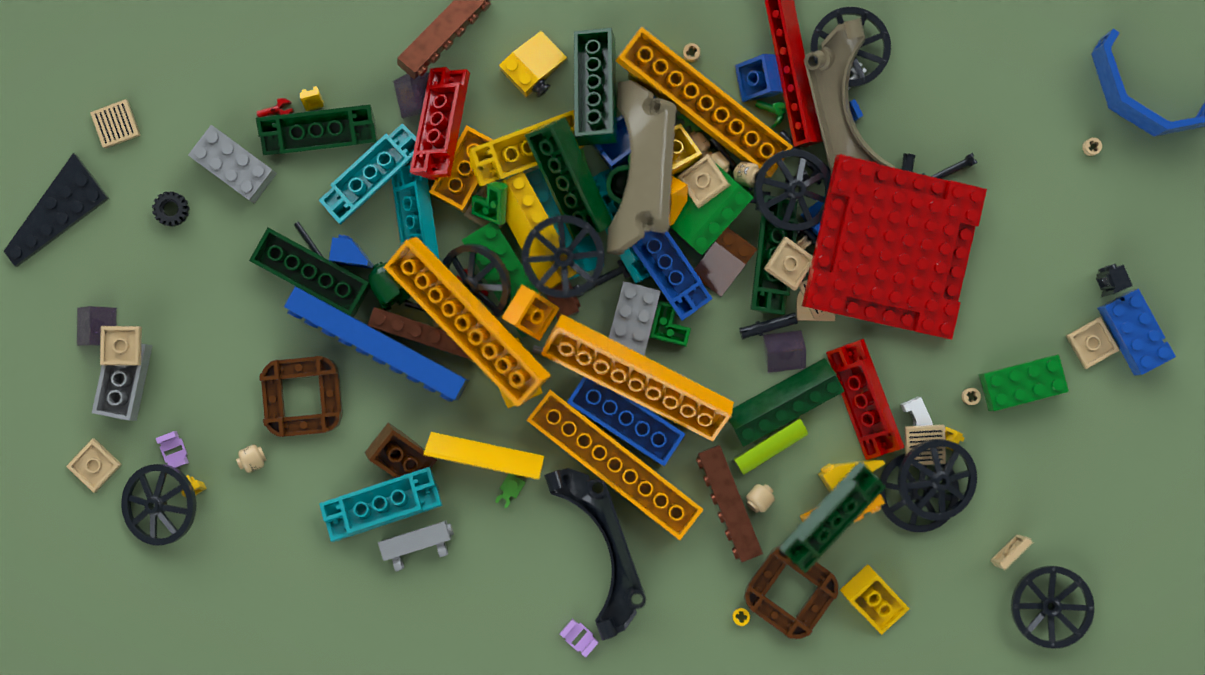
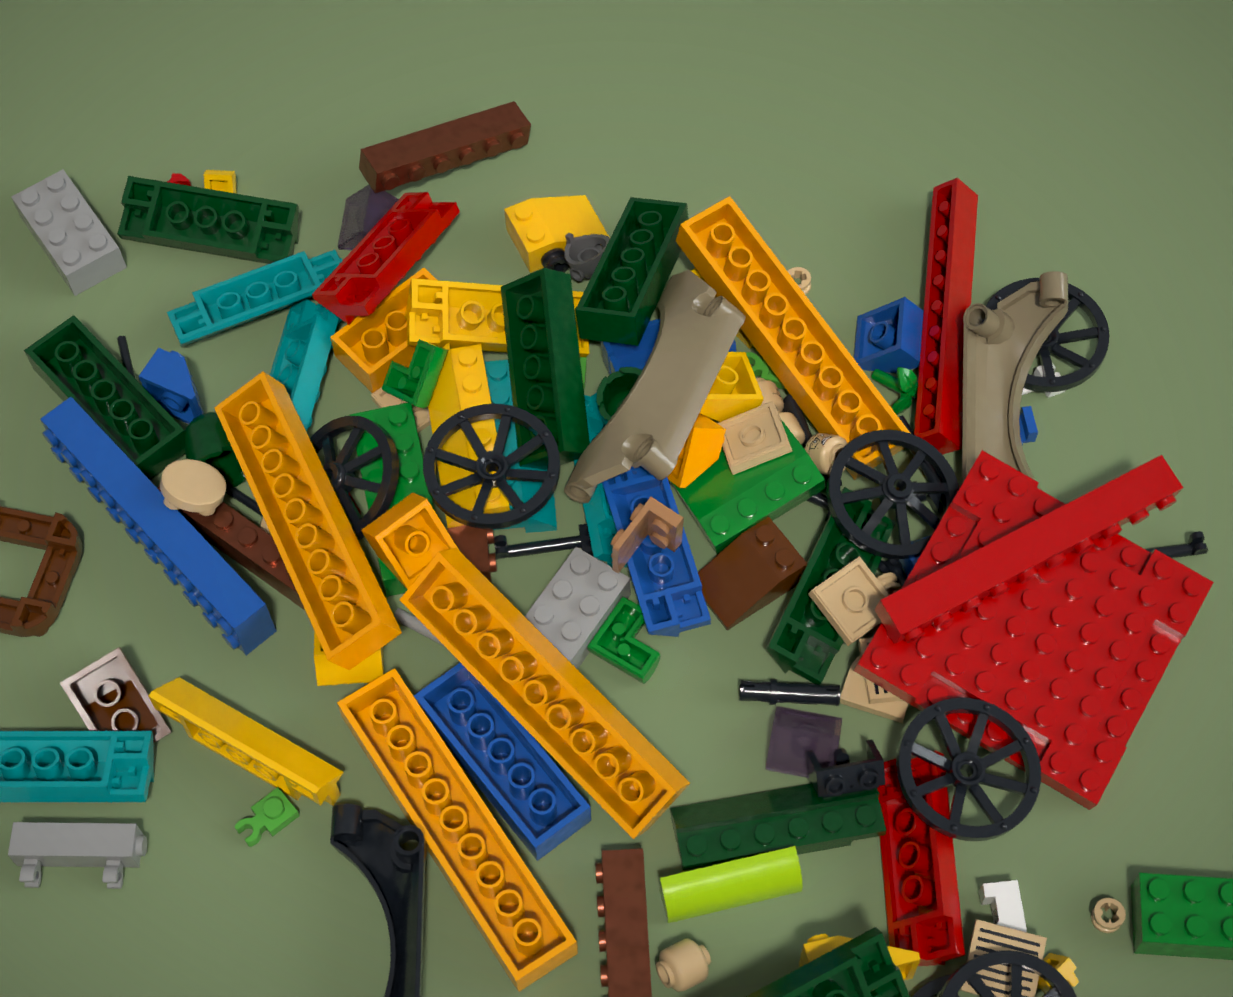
camera: 15 degrees right, 25 degrees down
none -> tan tile [160,459,226,516]
none -> dark grey helmet [565,233,610,281]
none -> medium nougat bracket [611,497,684,573]
none -> black window [806,739,885,798]
none -> red brick [874,455,1183,644]
none -> black wheel [896,698,1041,841]

